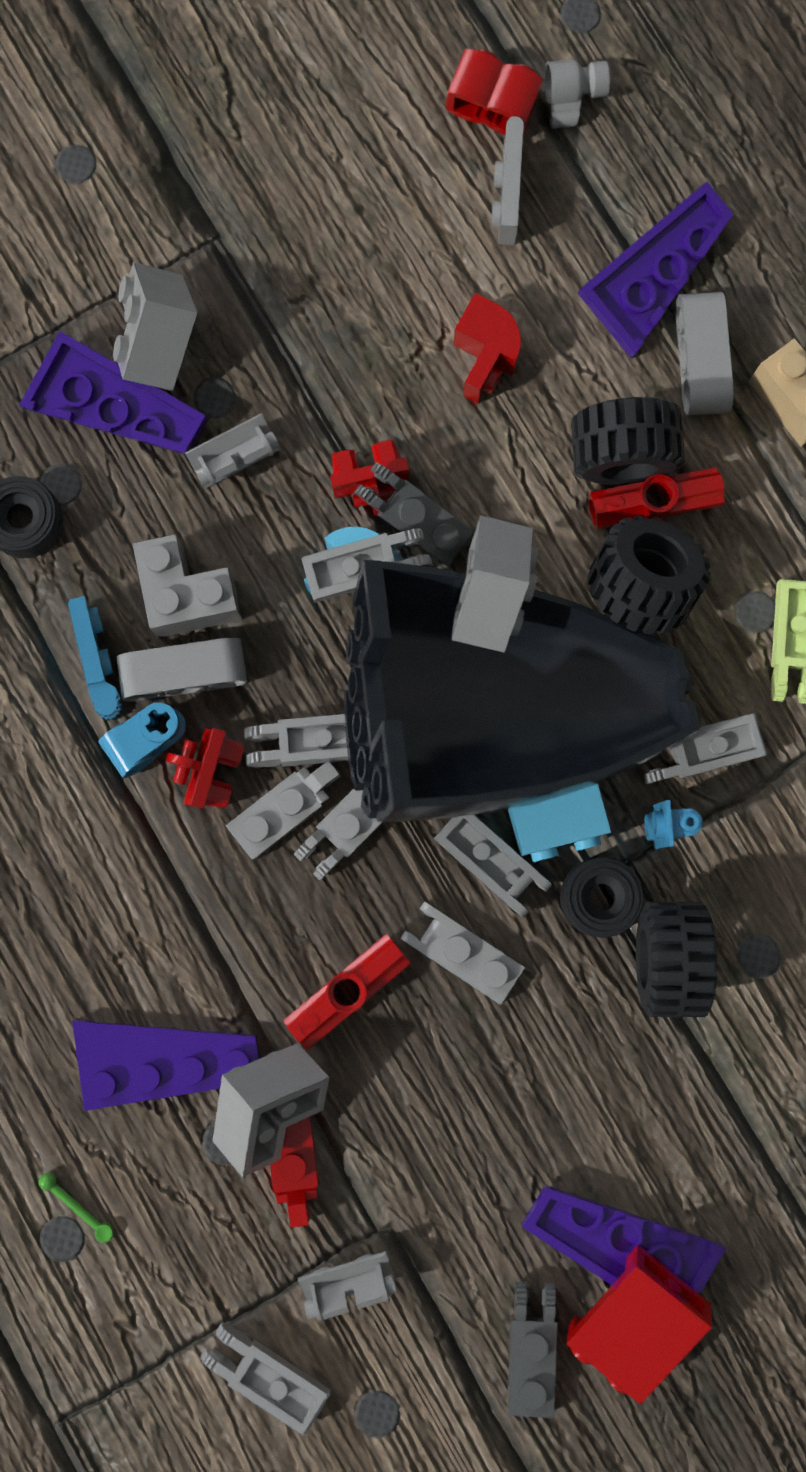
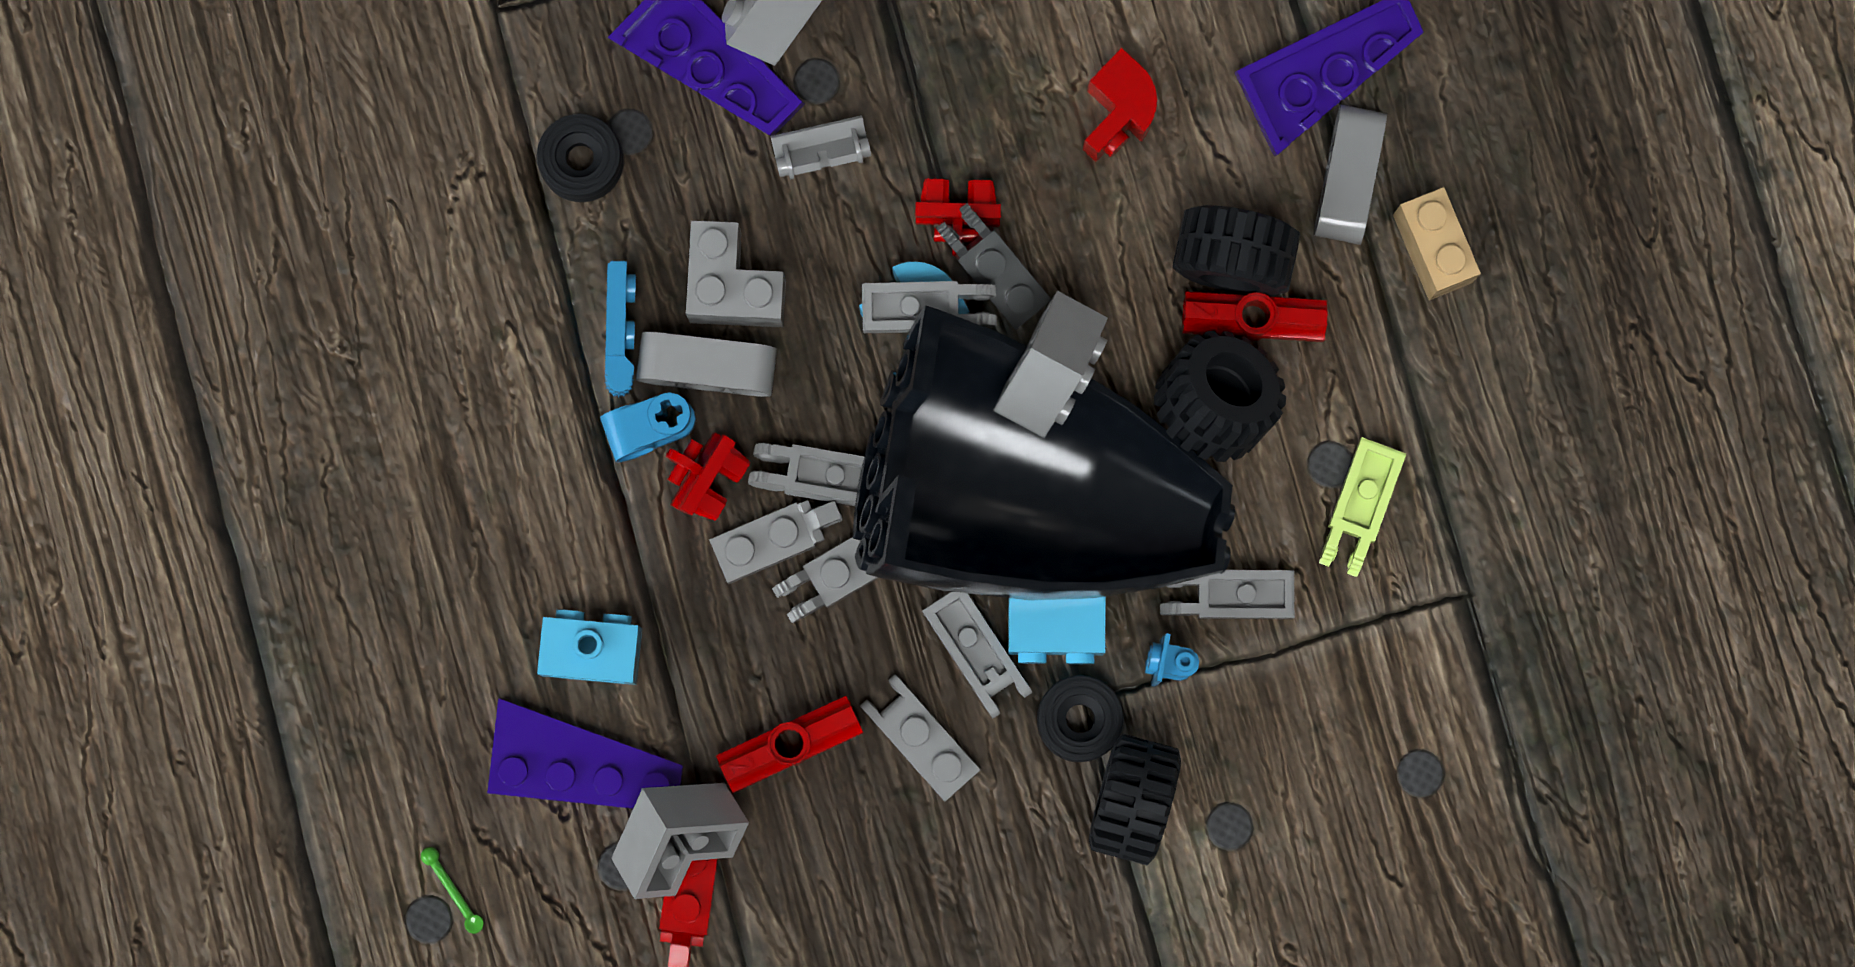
camera: 15 degrees right, 0 degrees up
none -> medium azure brick [537,610,642,685]

